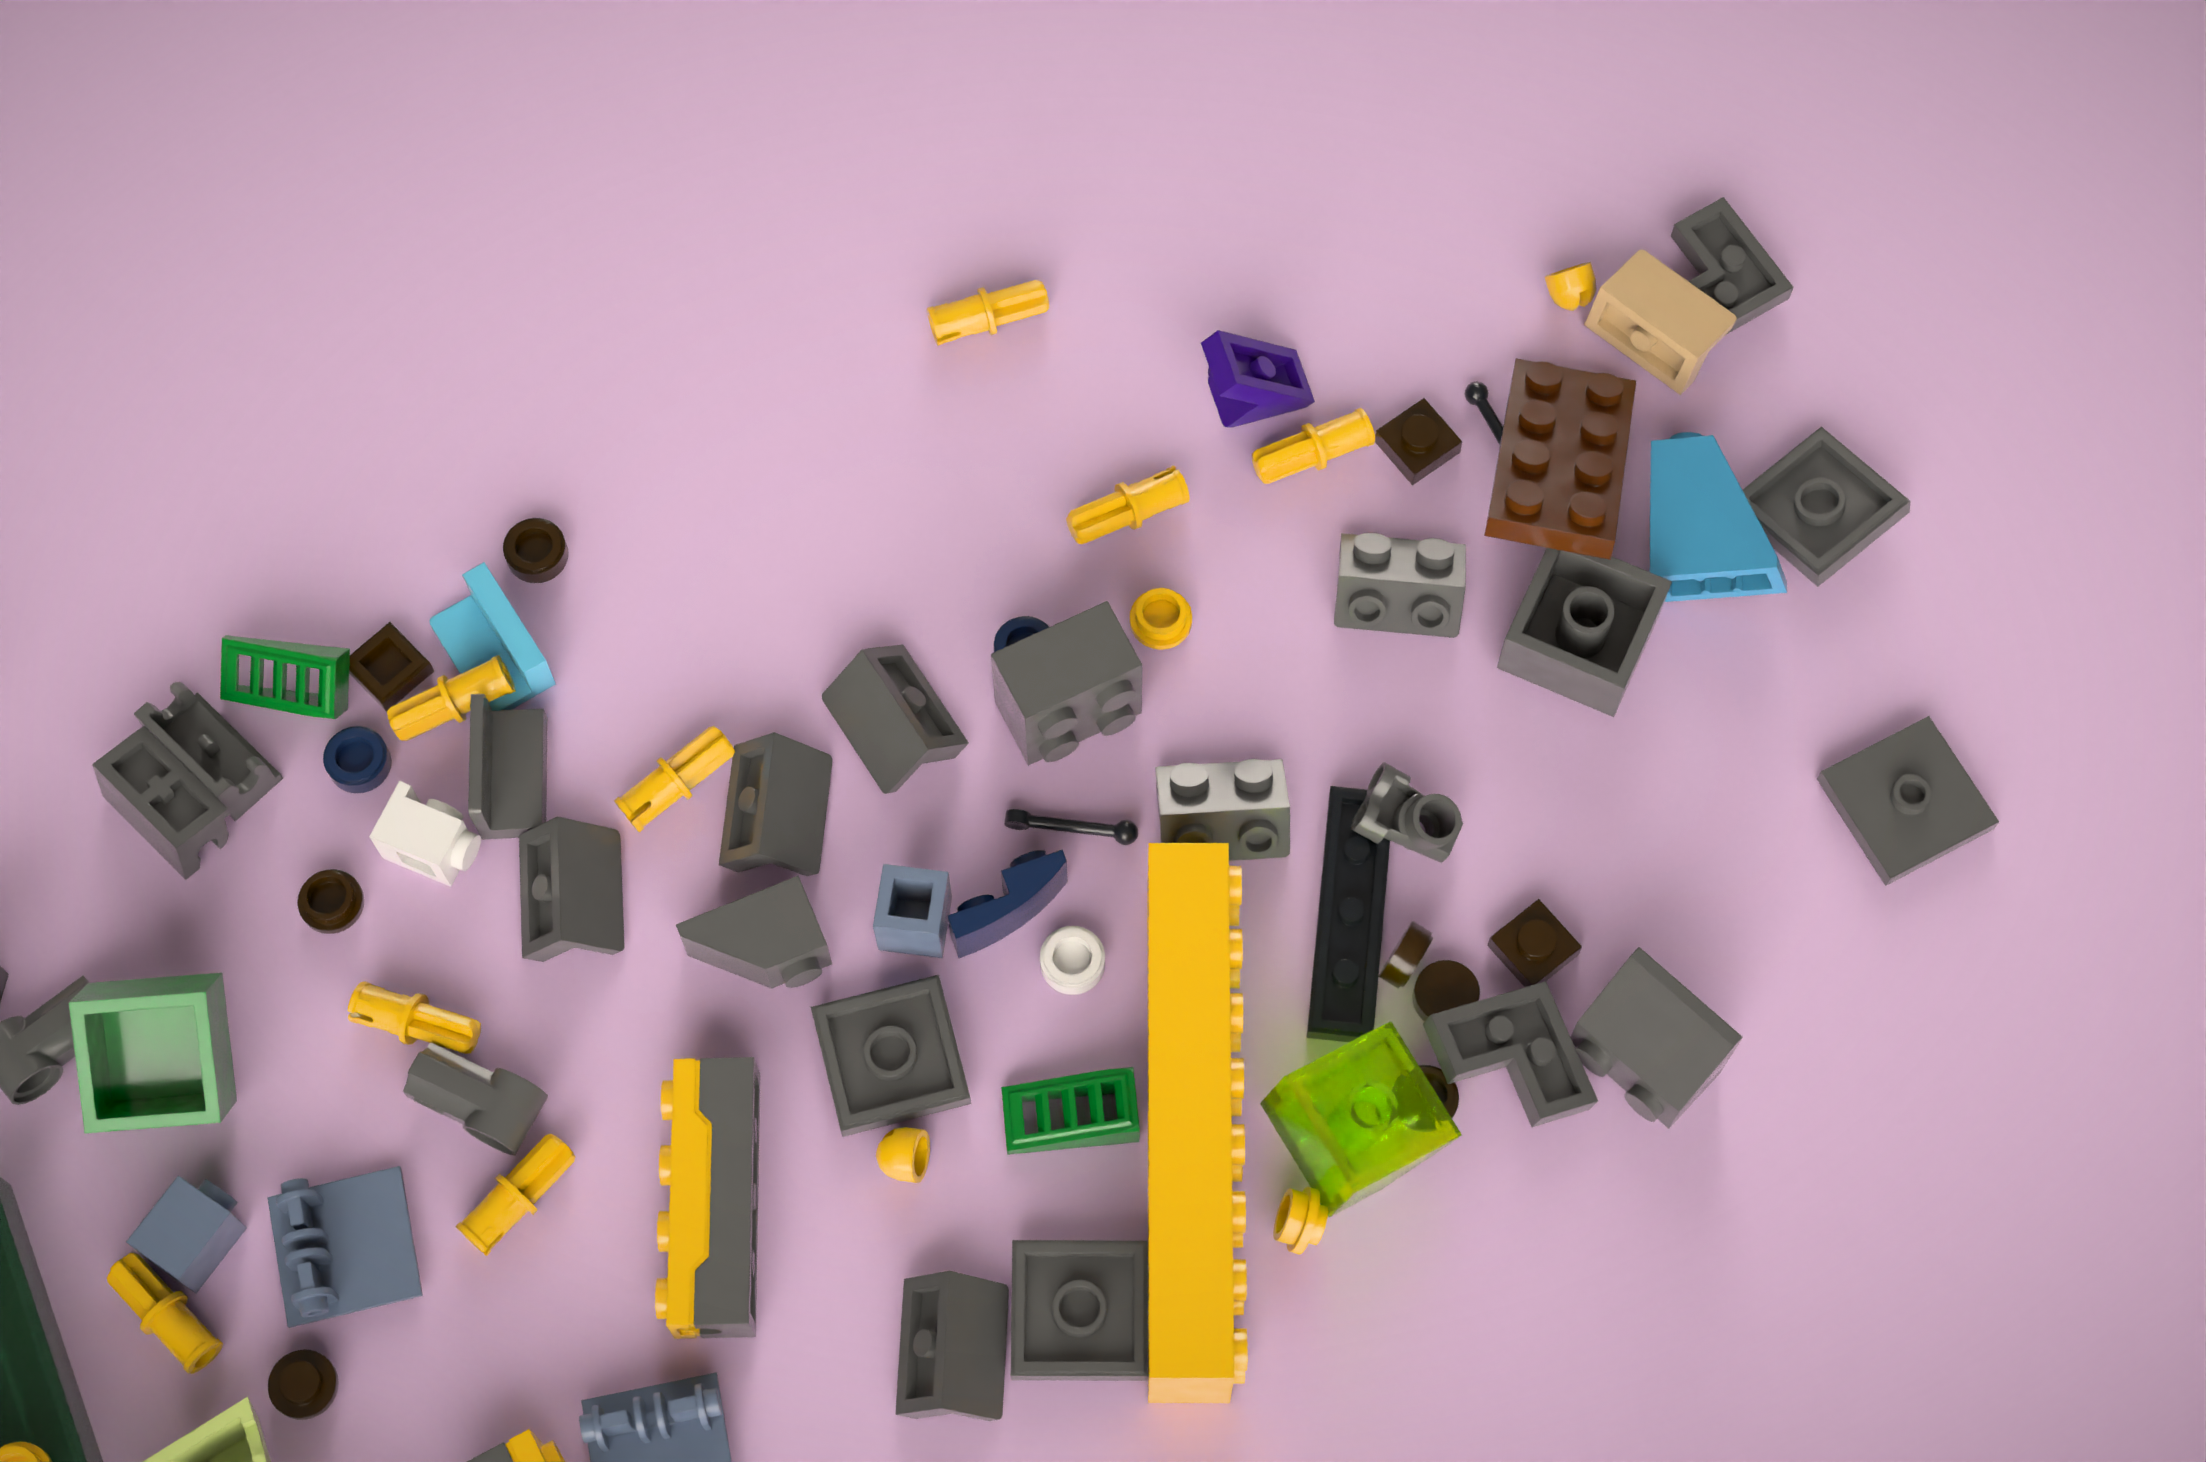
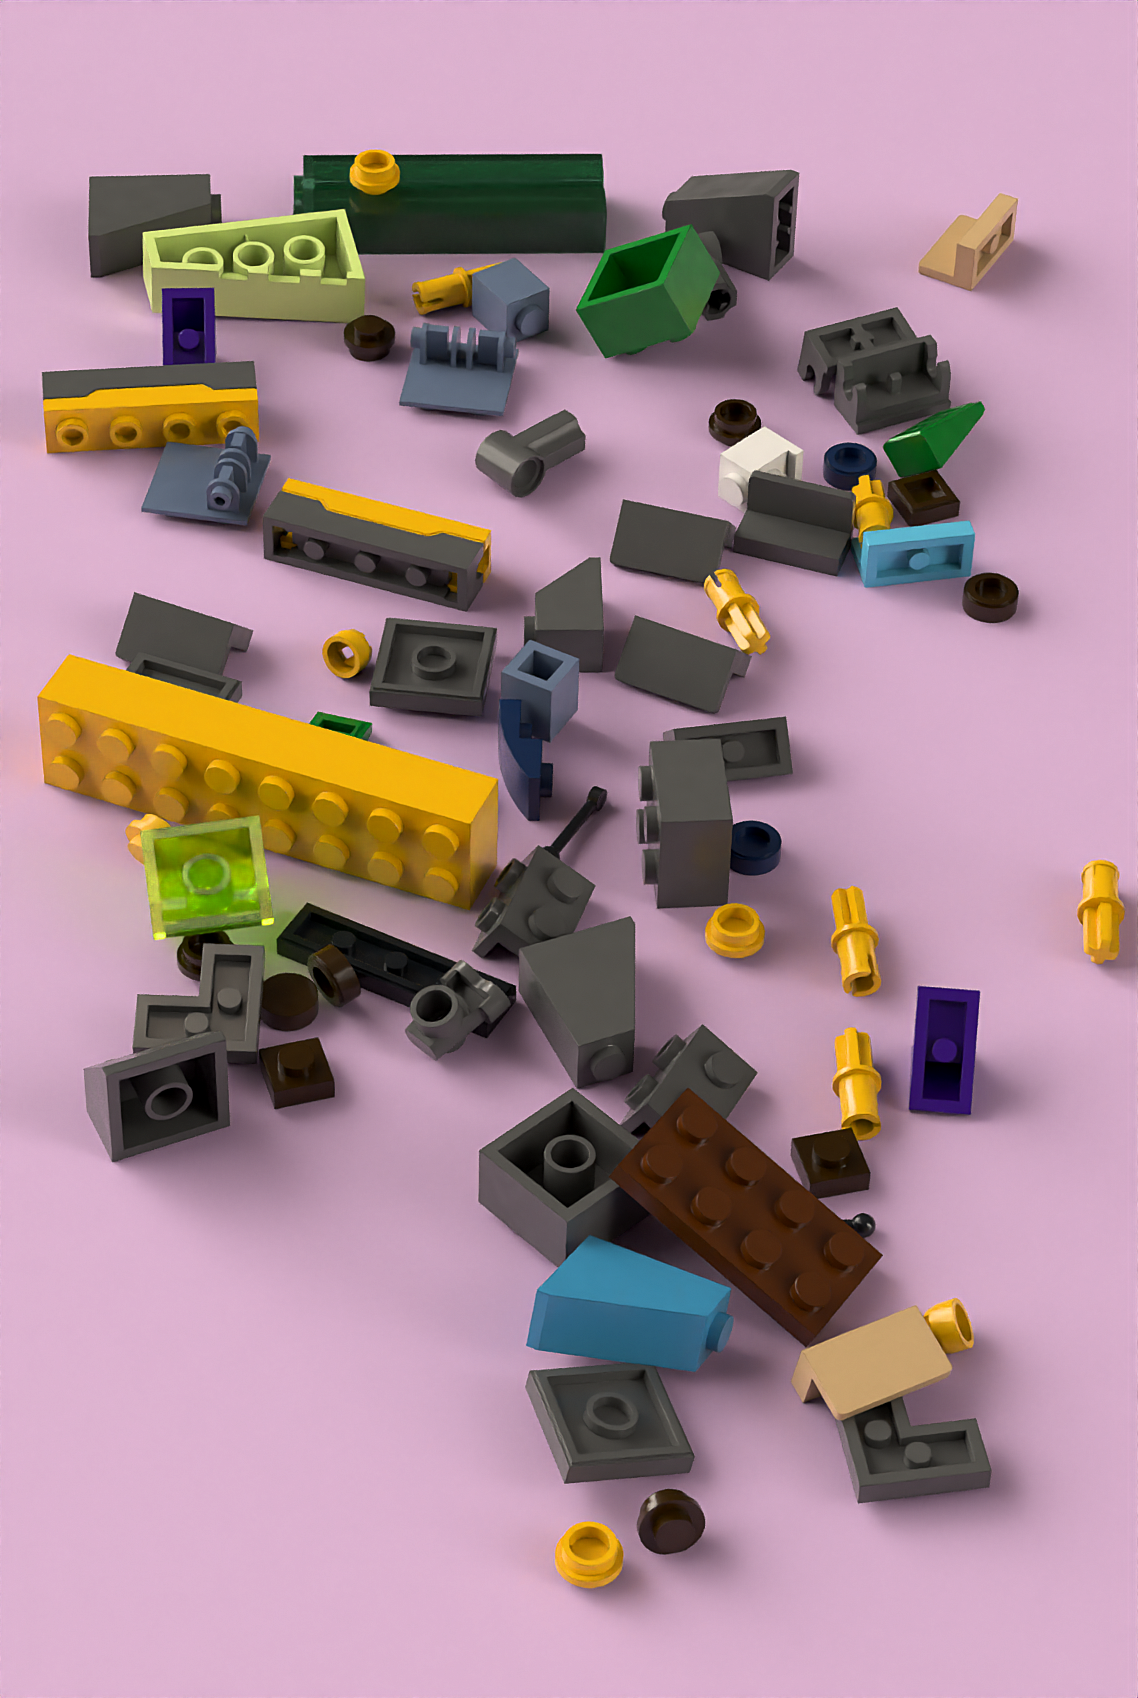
camera: 110 degrees right, 25 degrees down
yellow axle [348,981,481,1054] -> none
yellow axle [455,1134,576,1256] -> none
dark grey plate [1817,716,1999,886] -> none
none -> dark grey slope [518,916,635,1089]
none -> yellow plate [555,1521,624,1588]
none -> dark brown plate [637,1489,705,1555]

